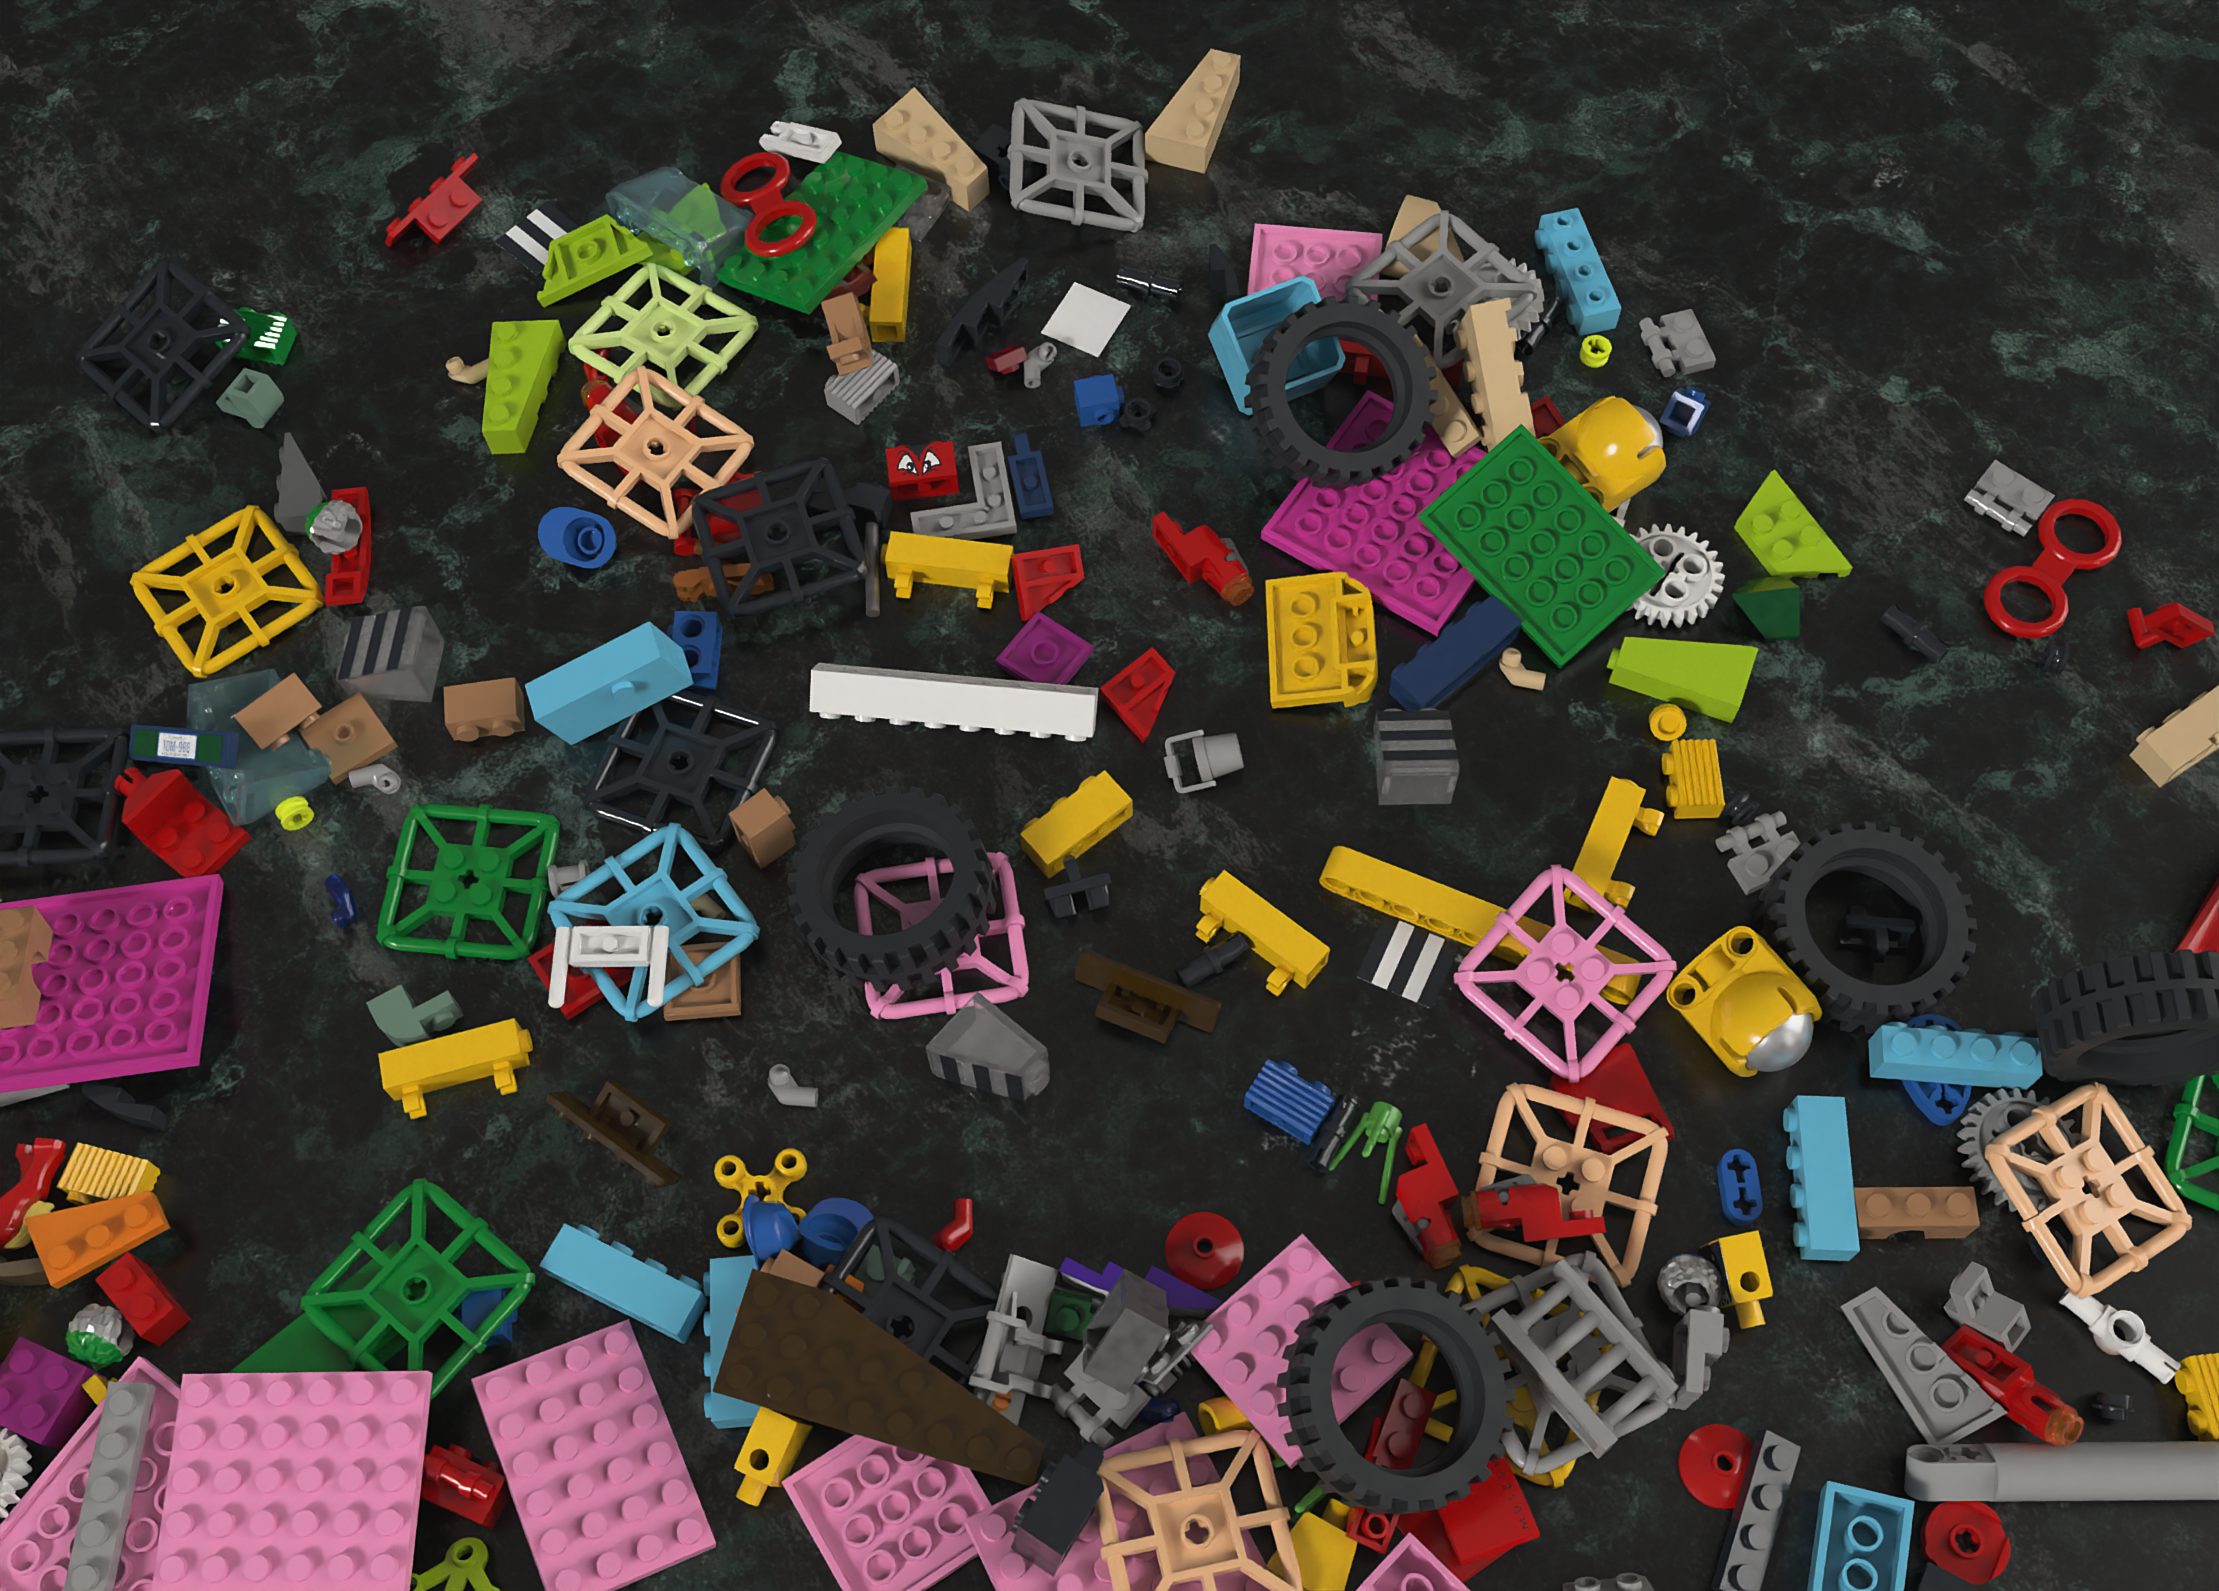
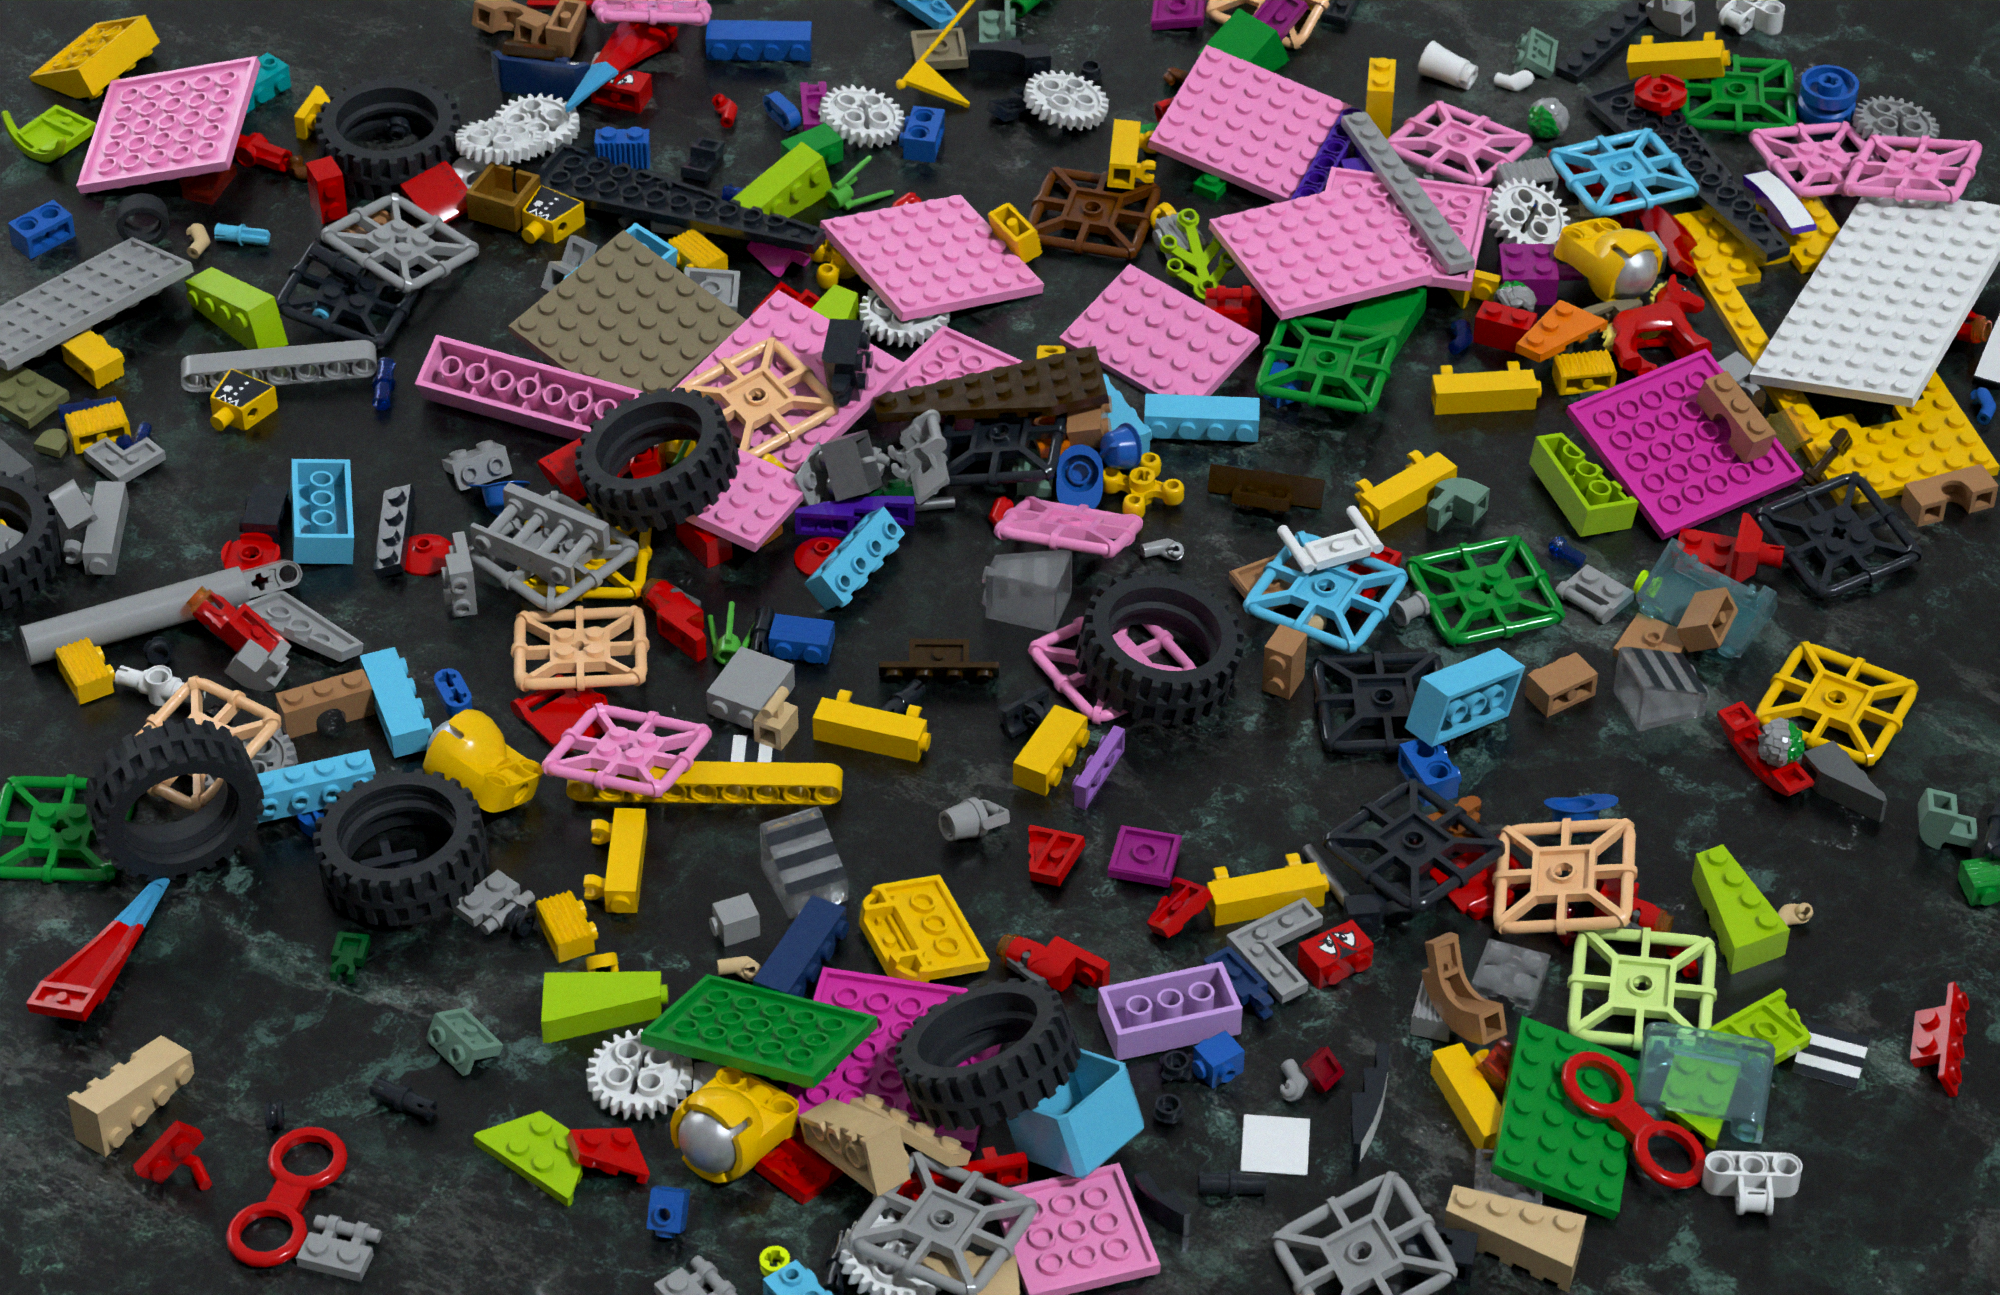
camera: 155 degrees right, 20 degrees down
tile [128,724,239,769] -> none
light grey arm [349,764,401,794] -> none
white hinge [759,121,842,164] -> none
white brick [810,663,1098,741] -> none
red plate [1460,1174,1606,1242] -> none
light grey piece [1657,1253,1723,1315] -> none
yellow torso [1699,1230,1773,1329] -> none
dark green slope [1731,575,1800,642] -> none
none -> dark green plate [329,931,371,983]
none -> sand green bracket [426,1007,503,1076]
none -> blue piece [466,481,531,516]
none -> red wing [566,1128,650,1184]
none -> light grey brick [706,646,795,730]
none -> light grey brick [709,893,760,947]
none -> tan brick [753,686,799,751]
none -> medium azure brick [804,506,905,610]
none -> bright pink plate [994,496,1143,558]
none -> medium lavender plate [1071,725,1125,810]
none -> lavender brick [1098,961,1242,1061]
none -> yellow brick [1430,361,1542,415]
none -> clear blue arm [1448,319,1473,355]
none -> clear brick [1471,939,1551,1011]
none -> lime wedge [1529,432,1639,537]
none -> light grey plate [1555,564,1634,624]
none -> white piece [1701,1151,1802,1216]

